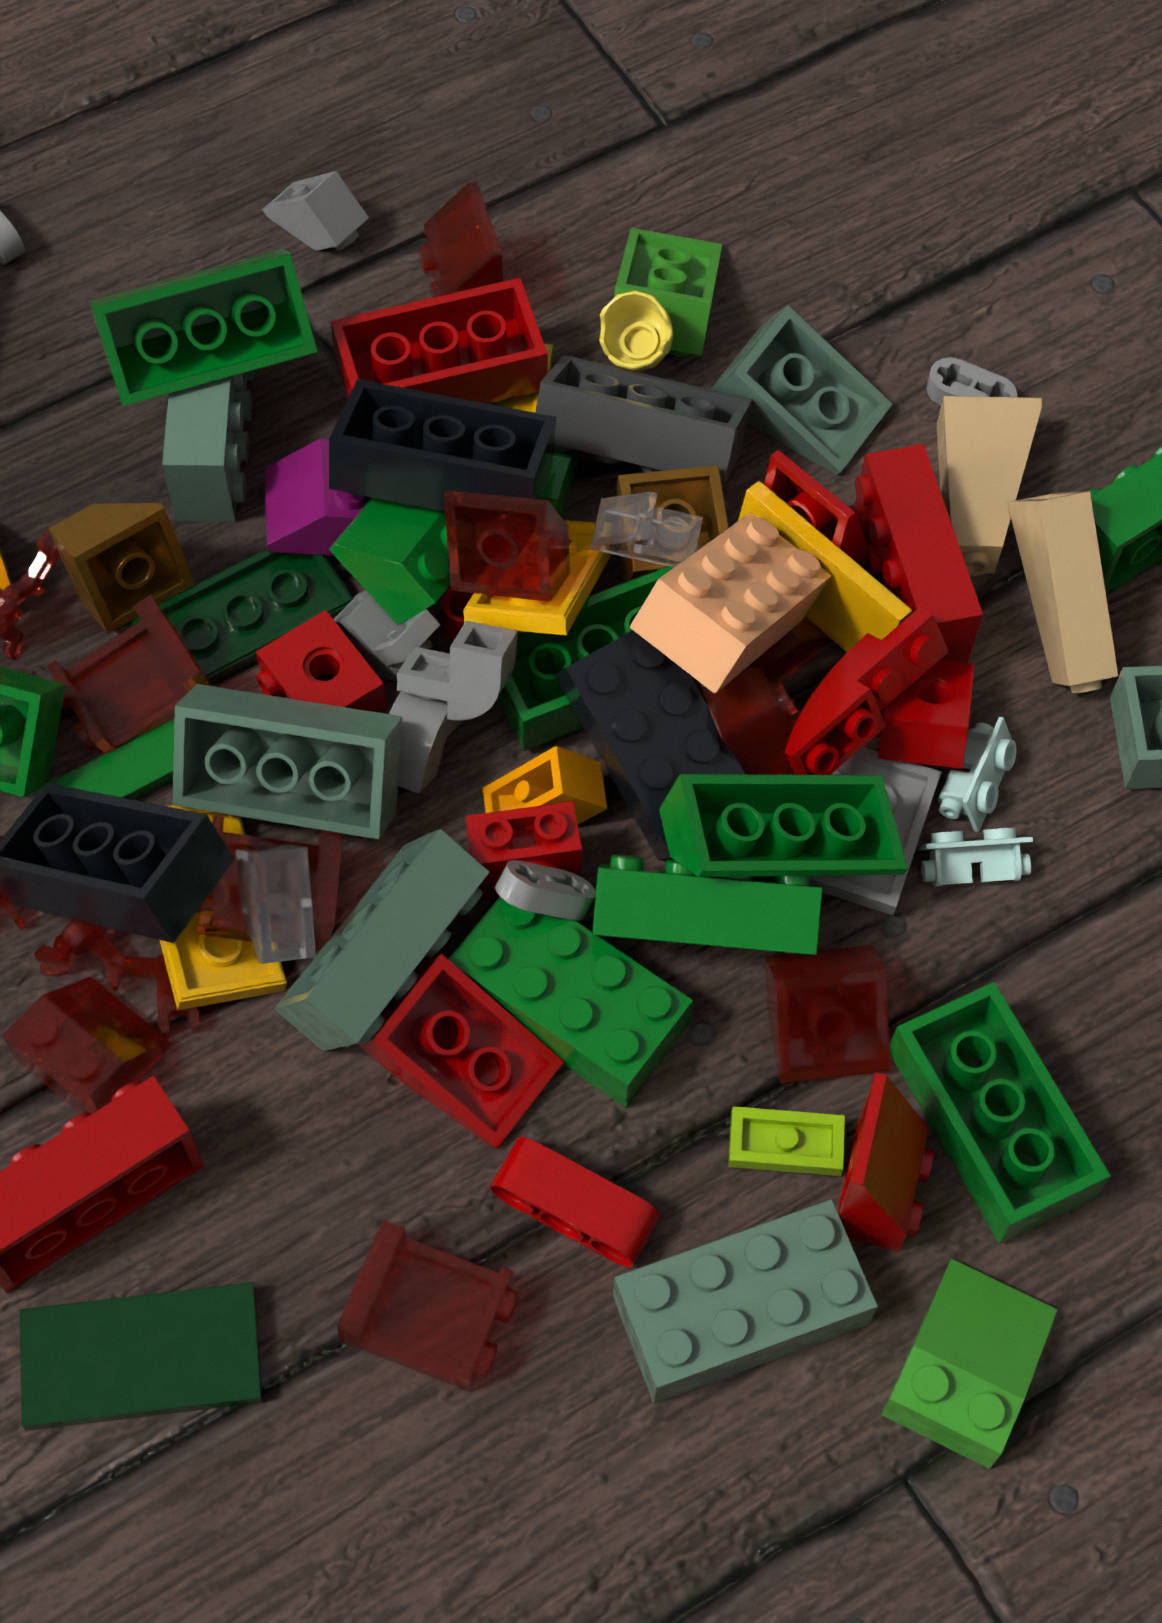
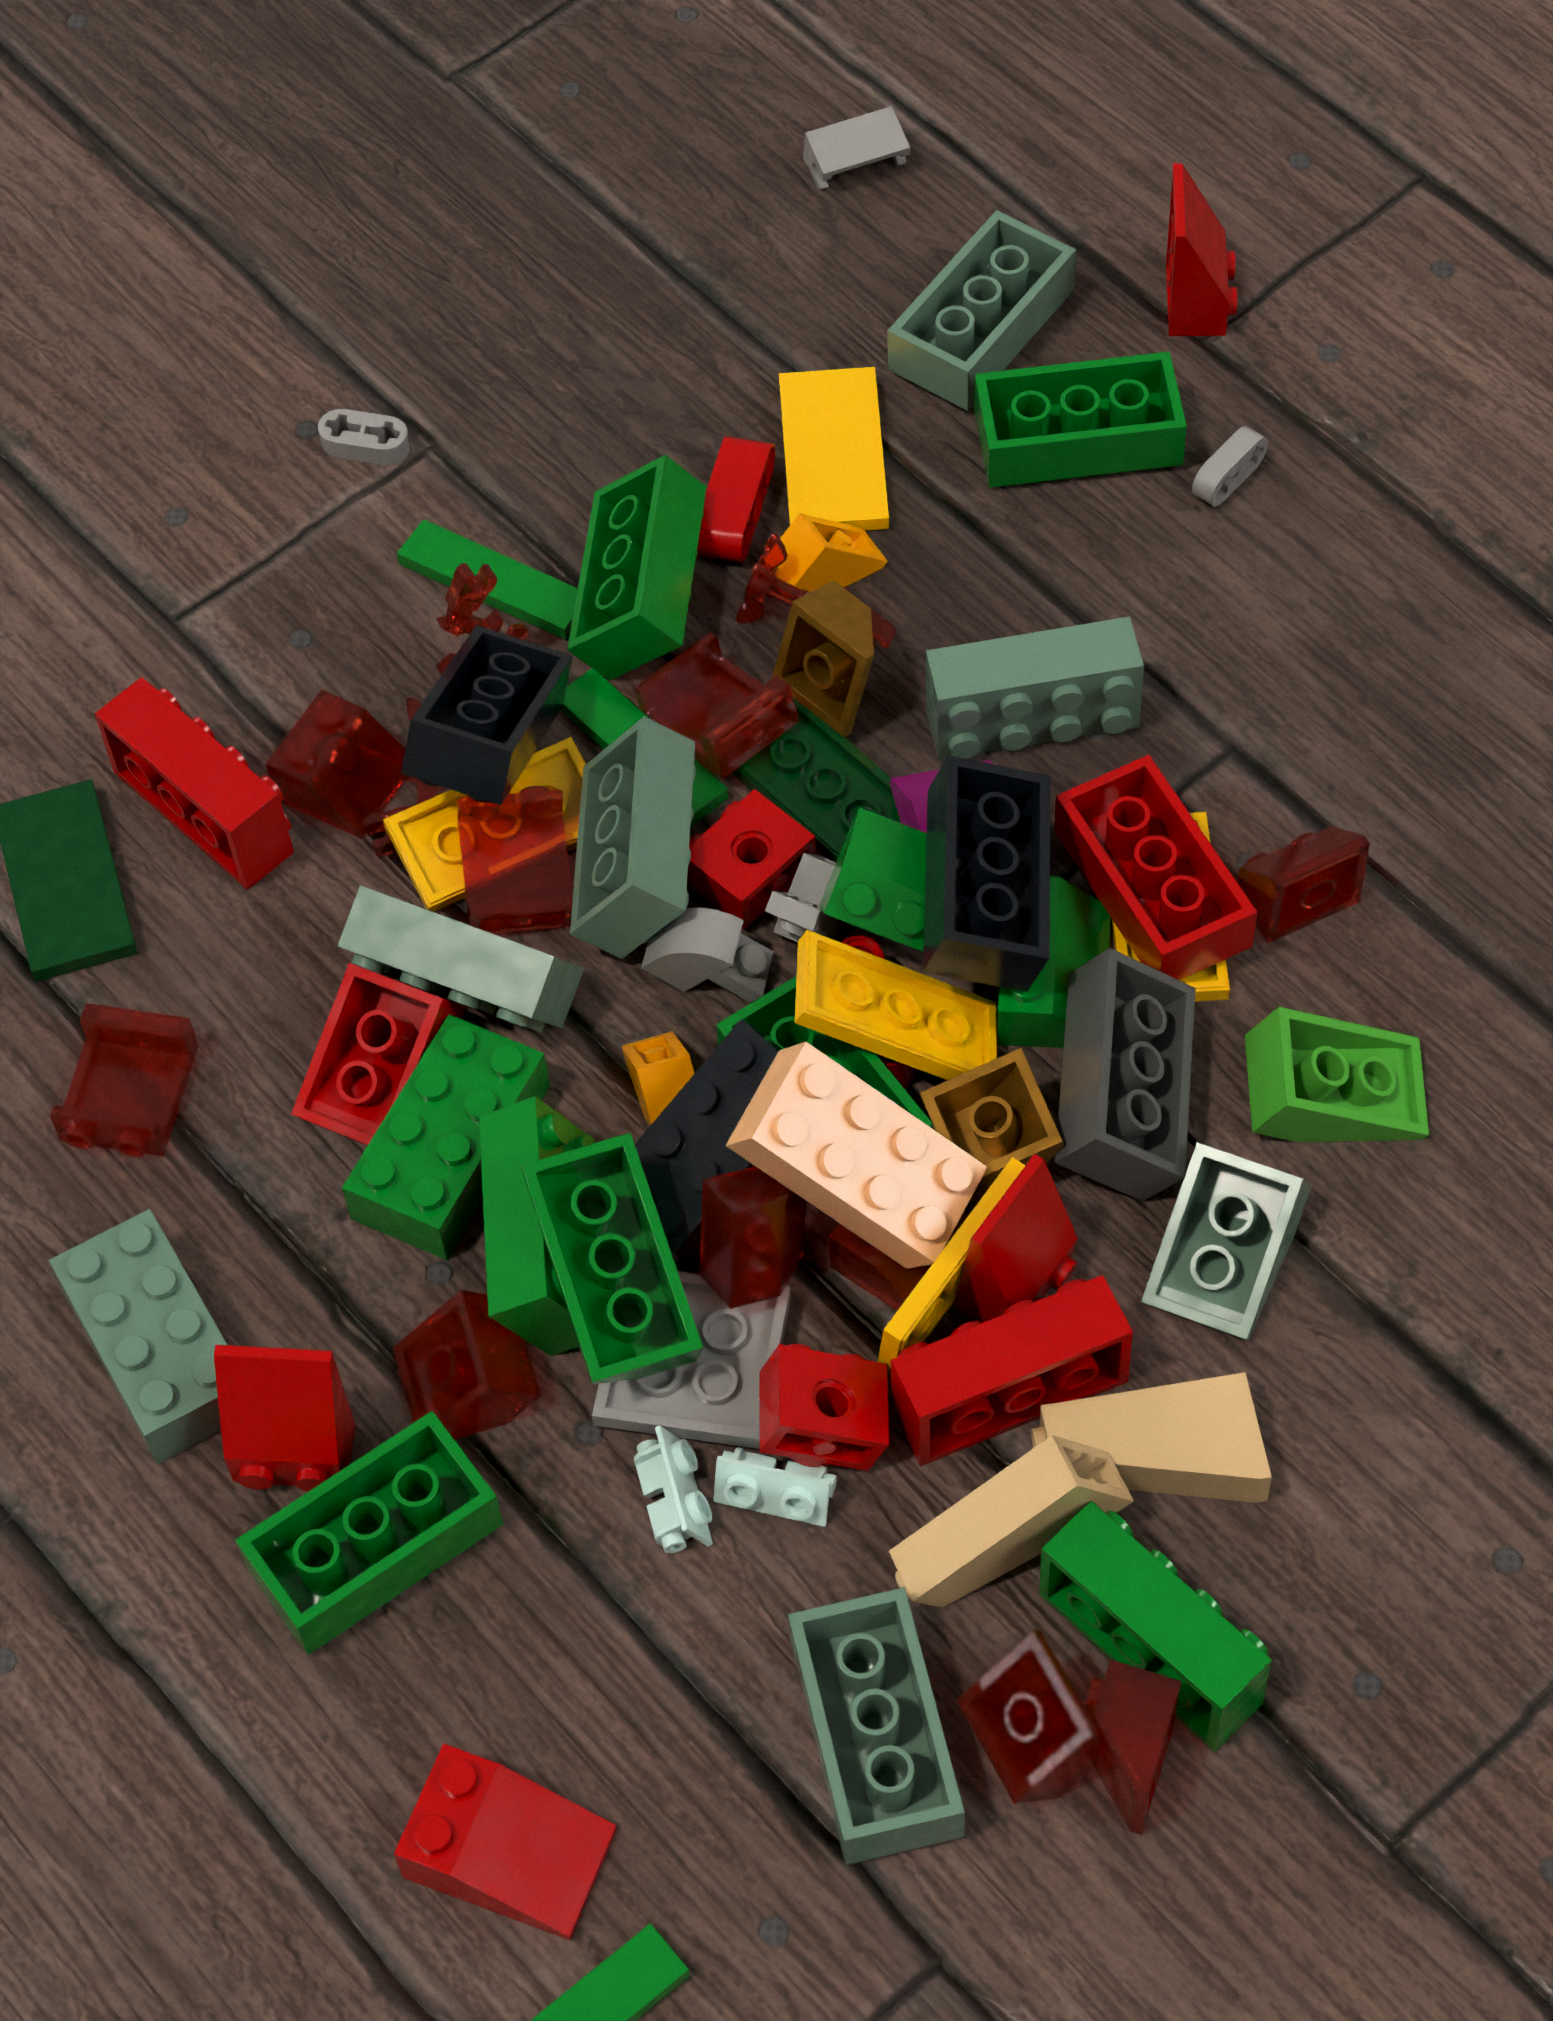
camera: 85 degrees right, 5 degrees down
green slope [89,249,318,406] -> none
clear slope [236,844,316,964] -> none
light grey slope [262,171,369,251] -> none
light grey brick [397,620,518,720] -> none
clear red slope [444,490,570,602] -> none
red brick [466,801,582,900] -> none
red beam [489,1137,661,1268] -> none
light grey beam [495,860,596,921] -> none
clear slope [591,492,703,568] -> none
light yellow hair [599,290,673,372] -> none
lime plate [728,1106,845,1176] -> none
red slope [785,607,949,775] -> none
bright green slope [881,1258,1058,1469] -> none
light grey beam [926,357,1018,405] -> none

